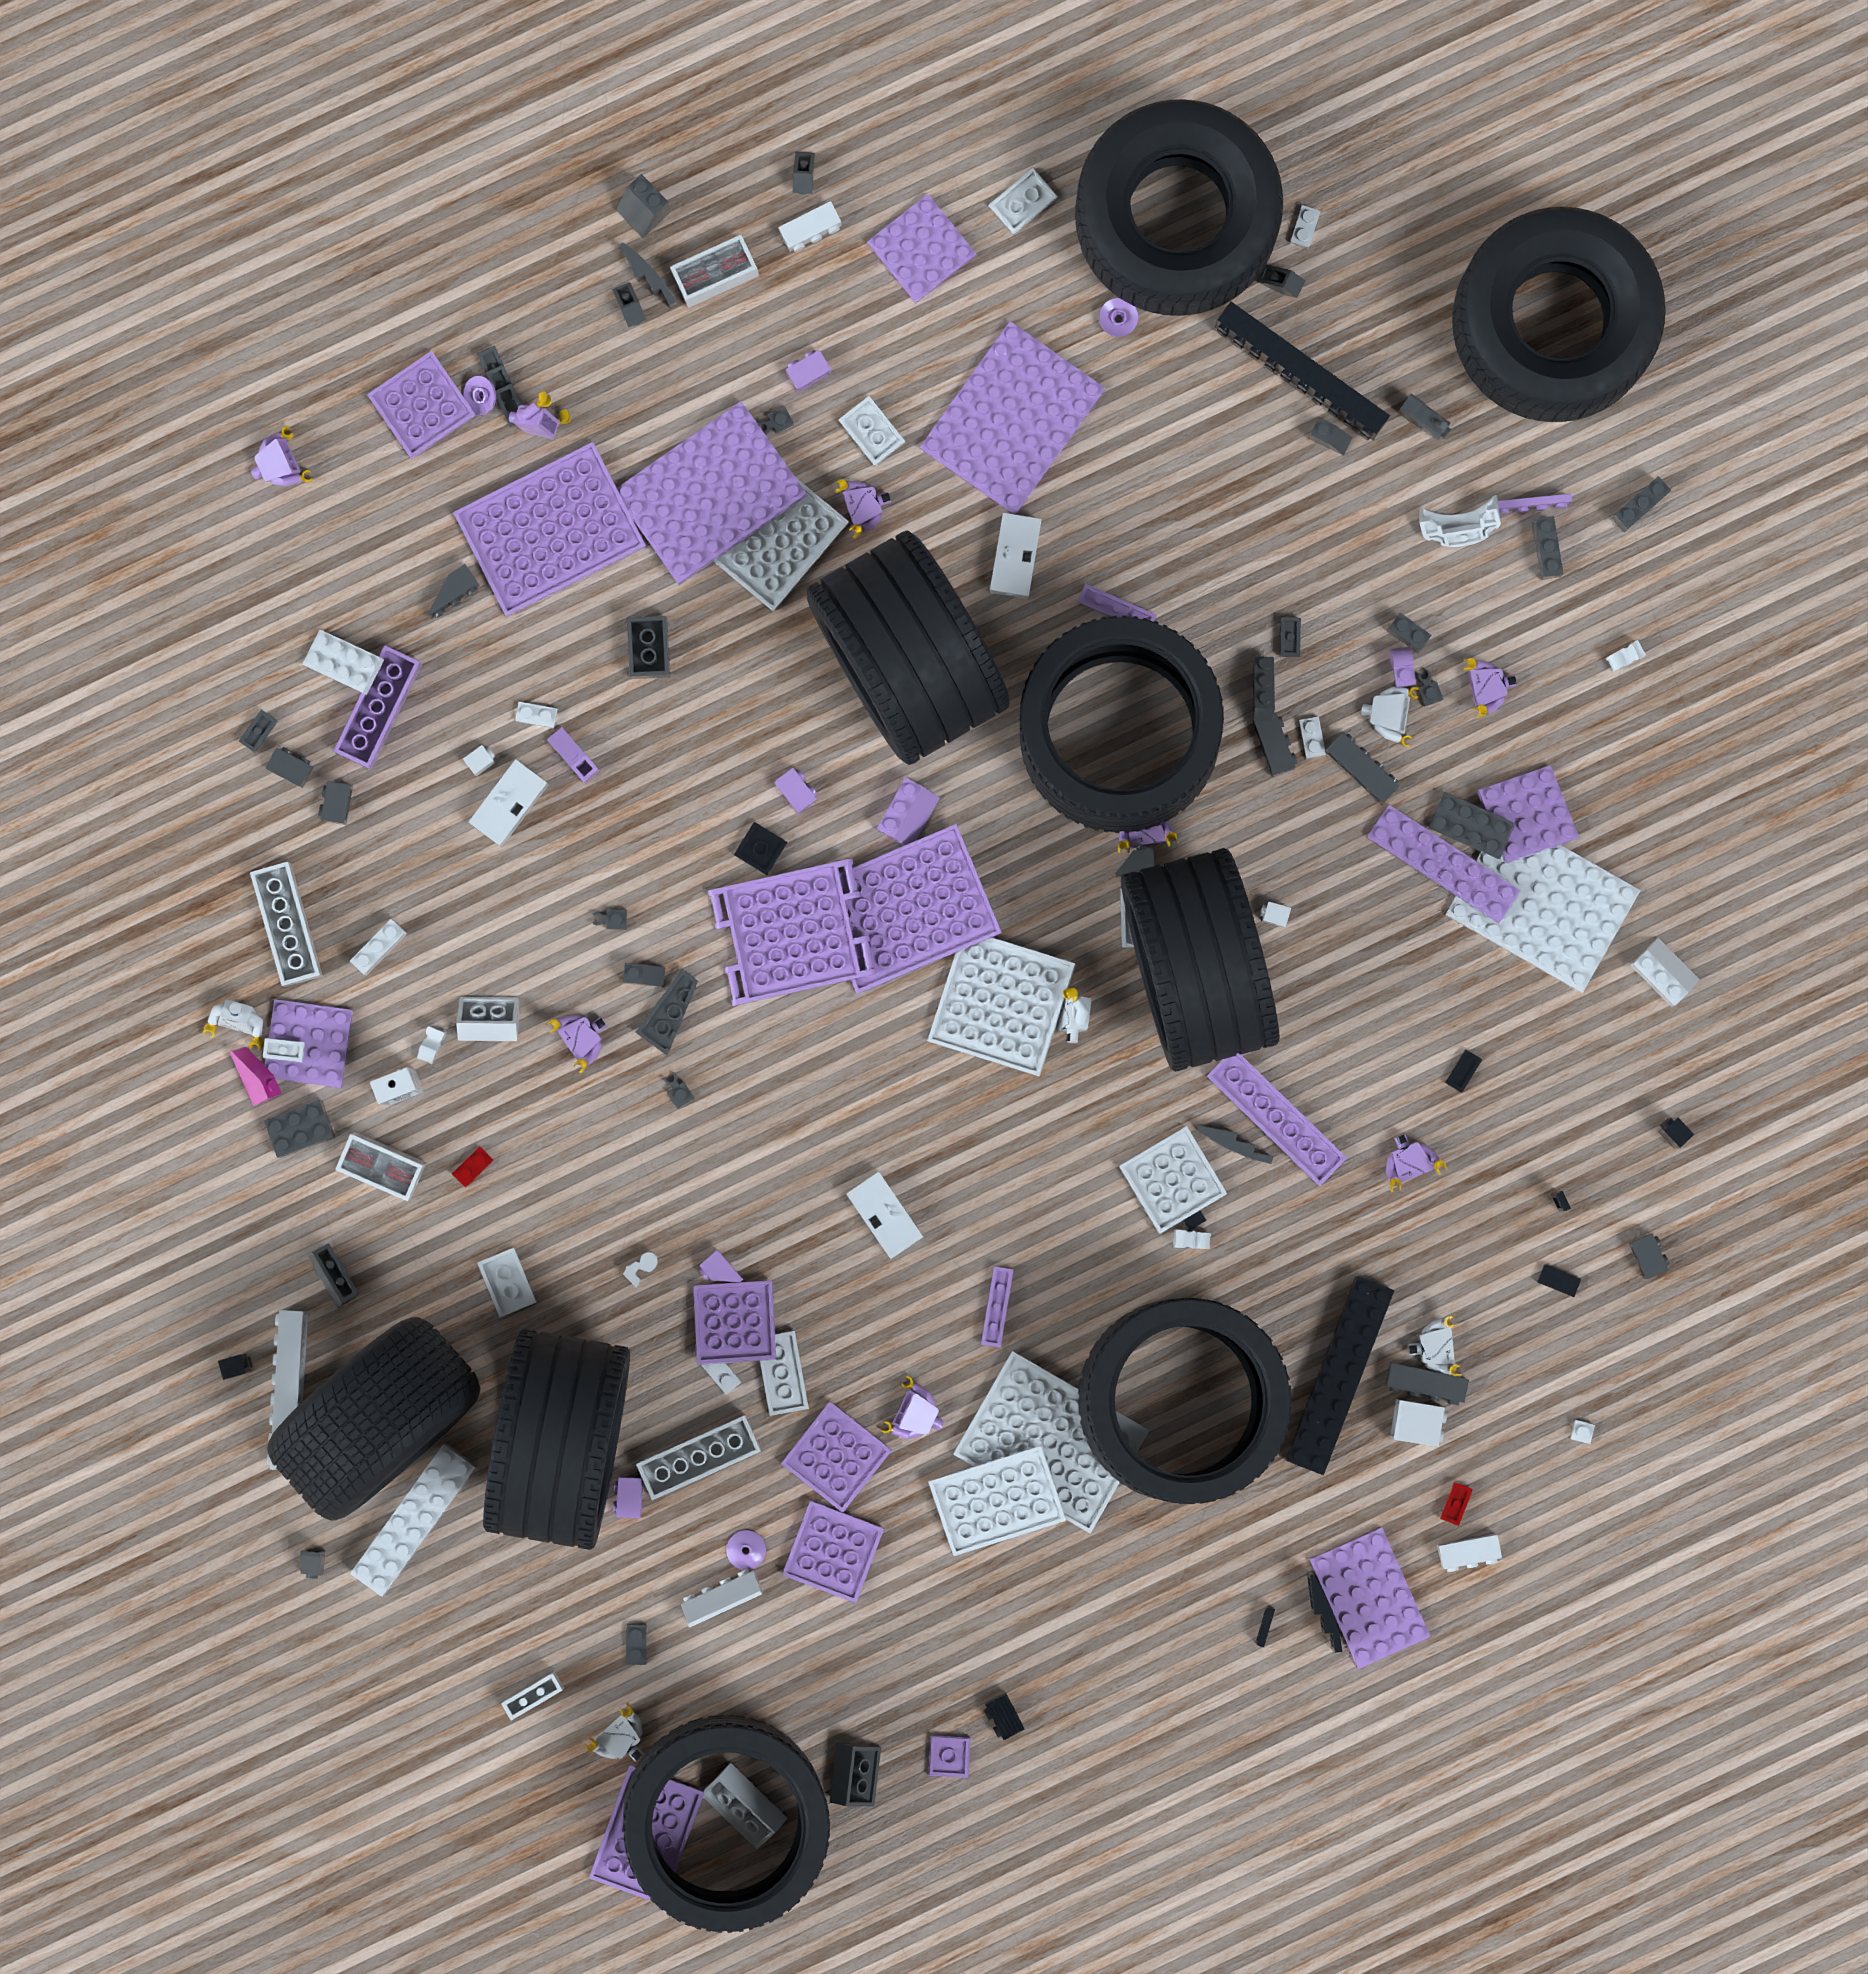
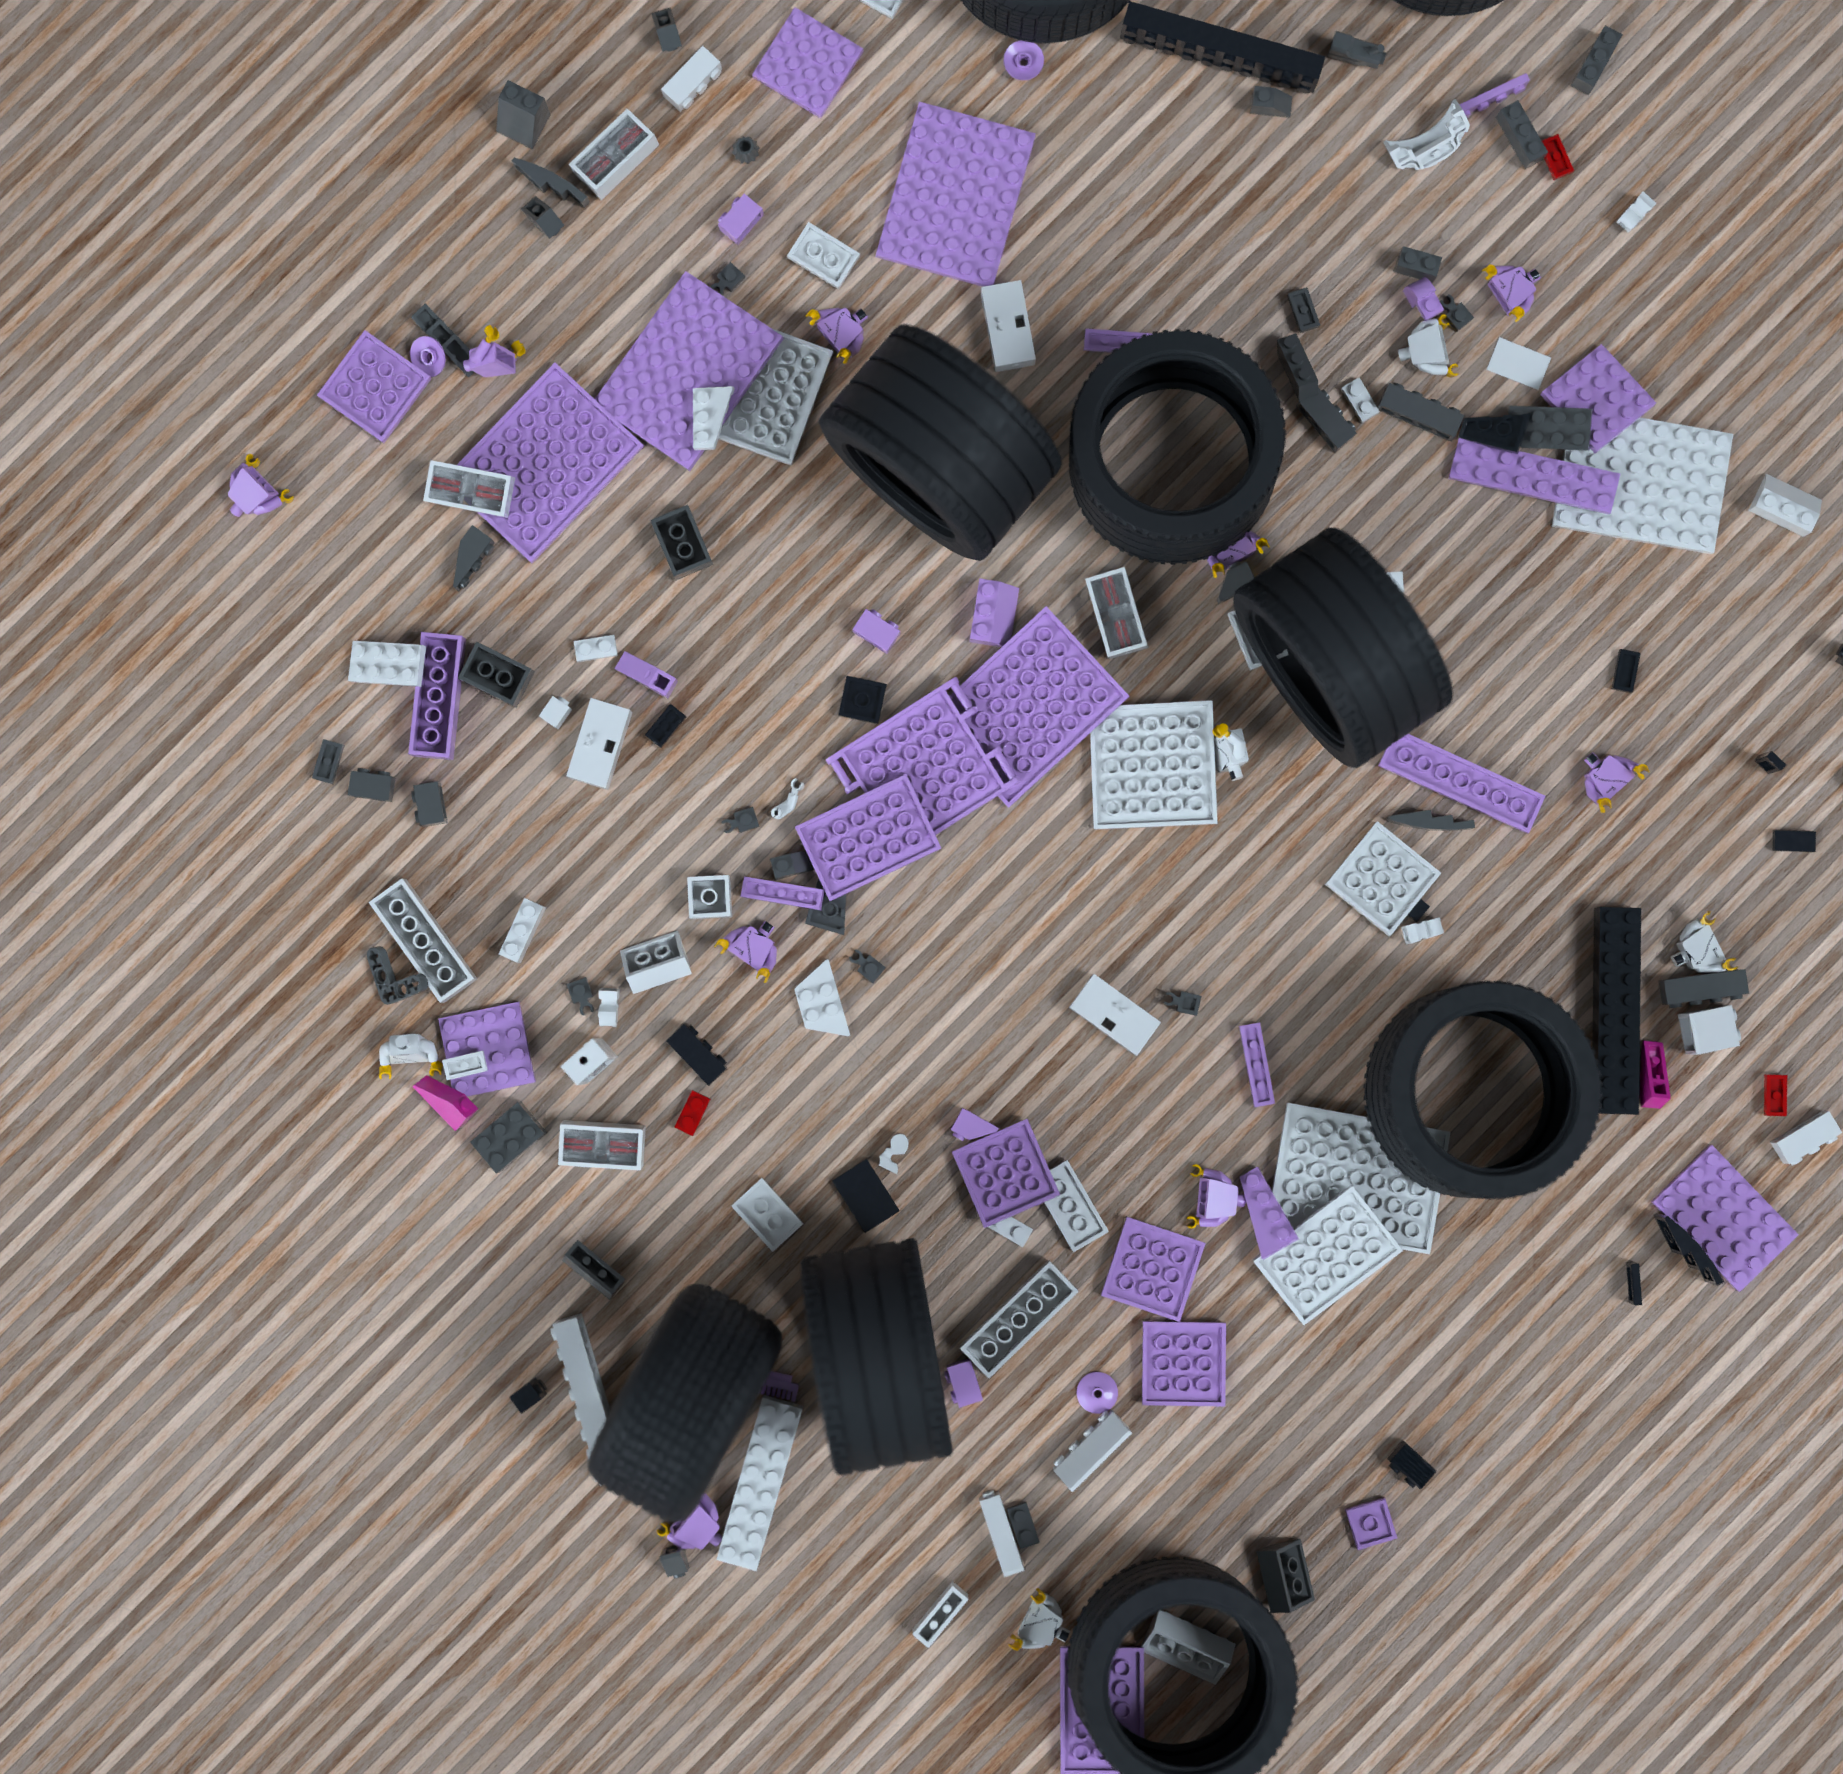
camera: 20 degrees left, 0 degrees up
none -> dark grey beam [367,946,428,1005]
none -> clear brick [423,460,515,518]
none -> dark grey brick [458,641,535,708]
none -> dark grey plate [566,977,594,1016]
none -> black plate [645,703,687,748]
none -> lavender torso [657,1493,722,1549]
none -> black brick [666,1024,728,1086]
none -> white brick [687,875,732,919]
none -> white wing [693,386,735,450]
none -> dark grey piece [732,136,760,164]
none -> lavender plate [740,876,825,910]
none -> lavender piece [761,1371,799,1402]
none -> white arm [771,778,804,819]
none -> white wing [794,959,850,1036]
none -> lavender plate [795,774,942,901]
none -> black tile [832,1159,900,1233]
none -> white slope [979,1490,1024,1577]
none -> clear brick [1085,567,1149,659]
none -> dark grey plate [1164,991,1202,1016]
none -> lavender wing [1240,1167,1299,1260]
none -> black wing [1458,413,1531,454]
none -> white sticker [1487,337,1551,390]
none -> red plate [1542,134,1574,180]
none -> dark pink slope [1639,1041,1671,1109]

